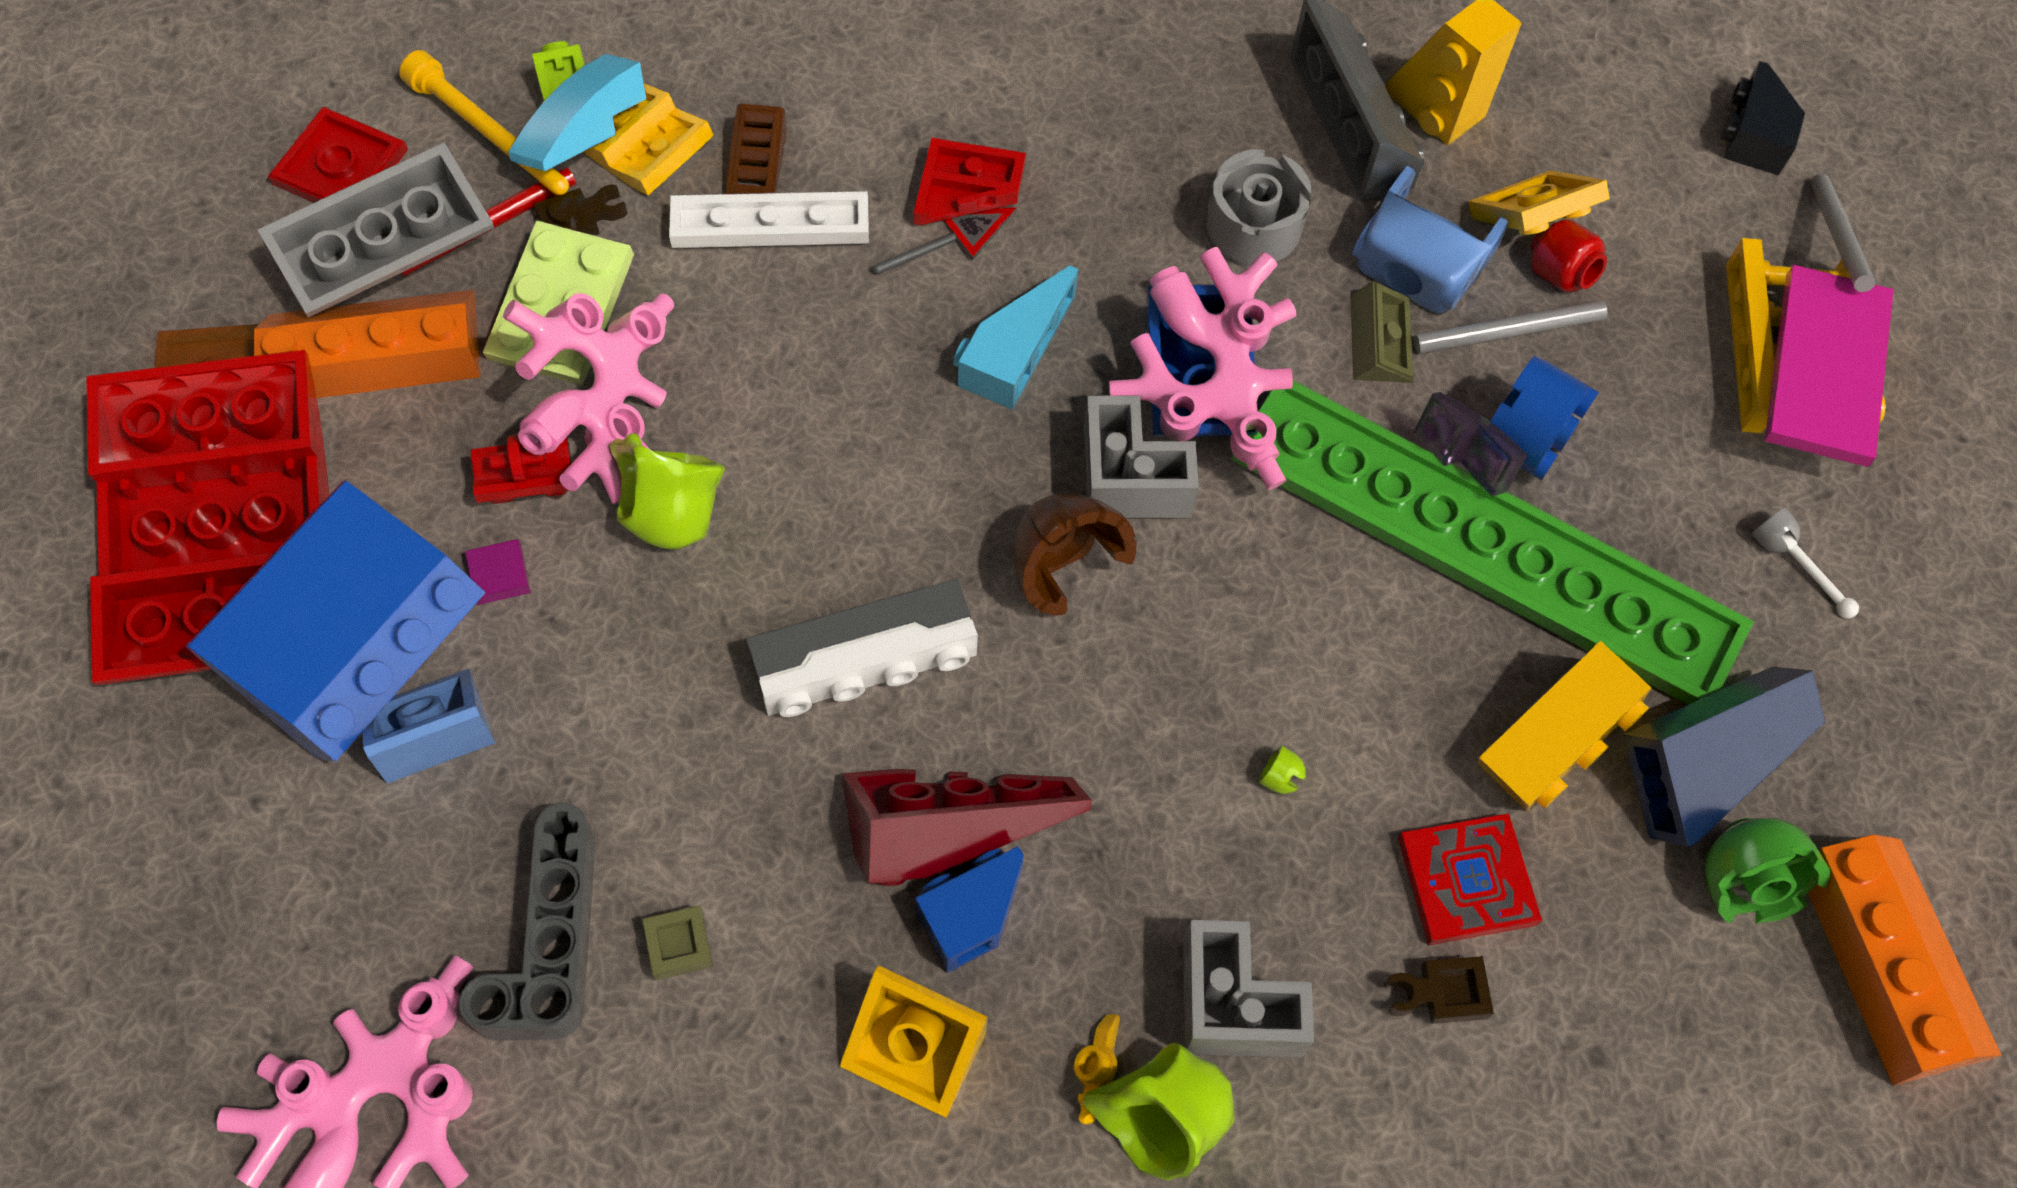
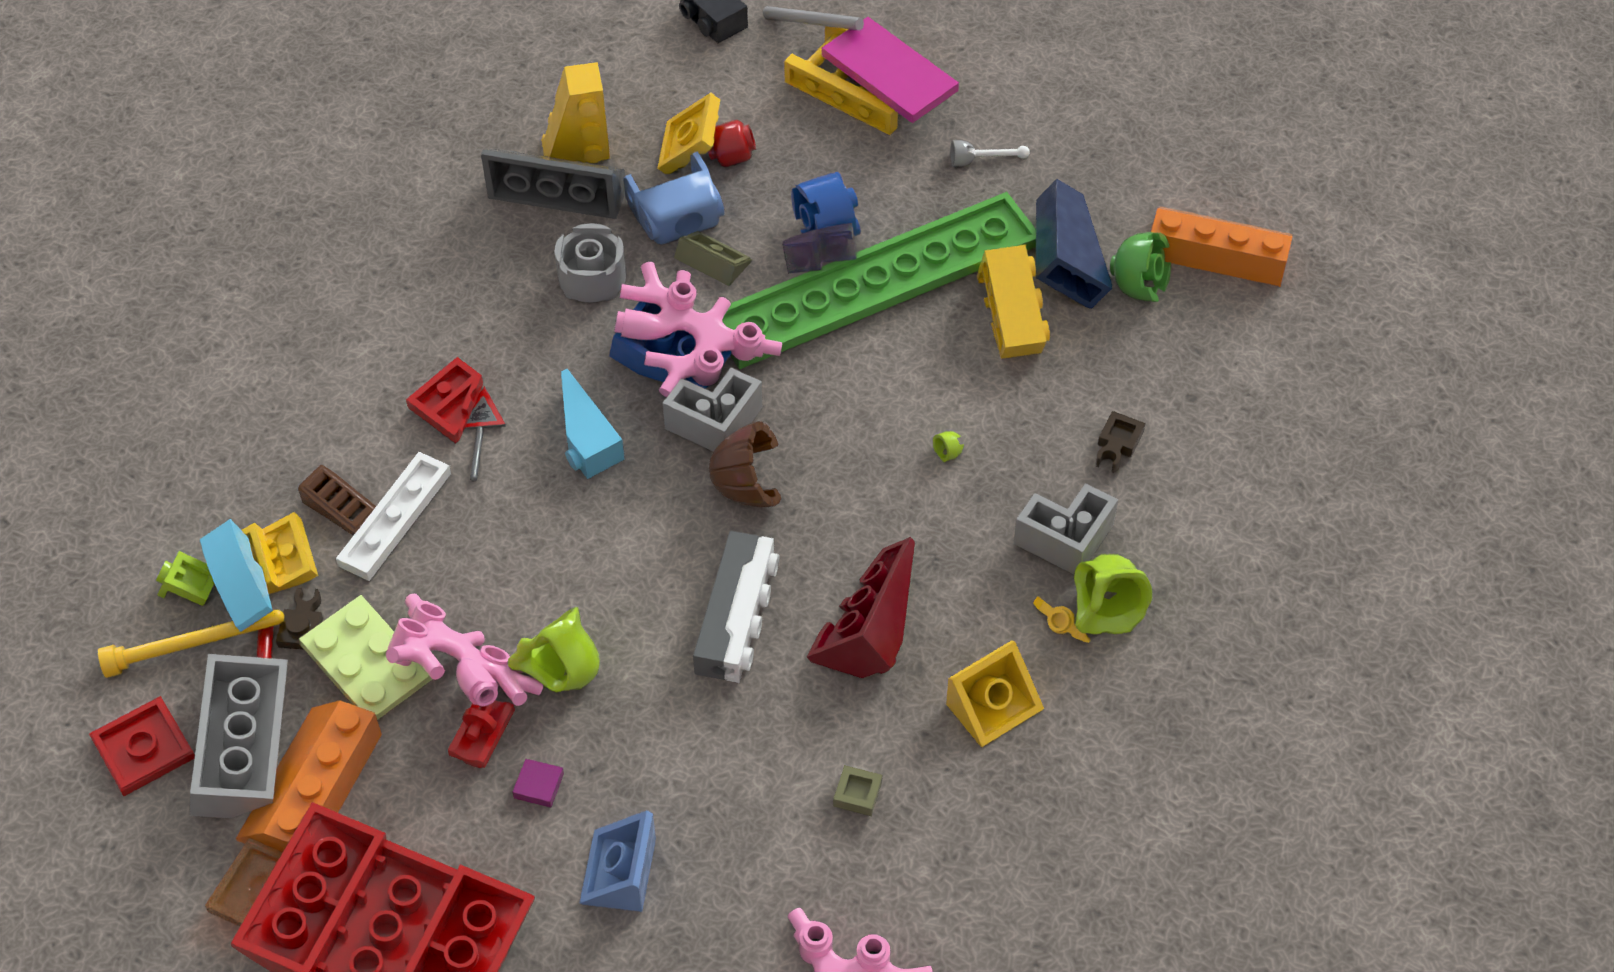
camera: 55 degrees left, 10 degrees down
blue slope [185,480,486,762] -> none
dark grey beam [459,803,596,1041] -> none
blue slope [915,846,1024,973] -> none
red tile [1398,813,1542,946] -> none
light grey bar [1413,300,1608,354] -> none

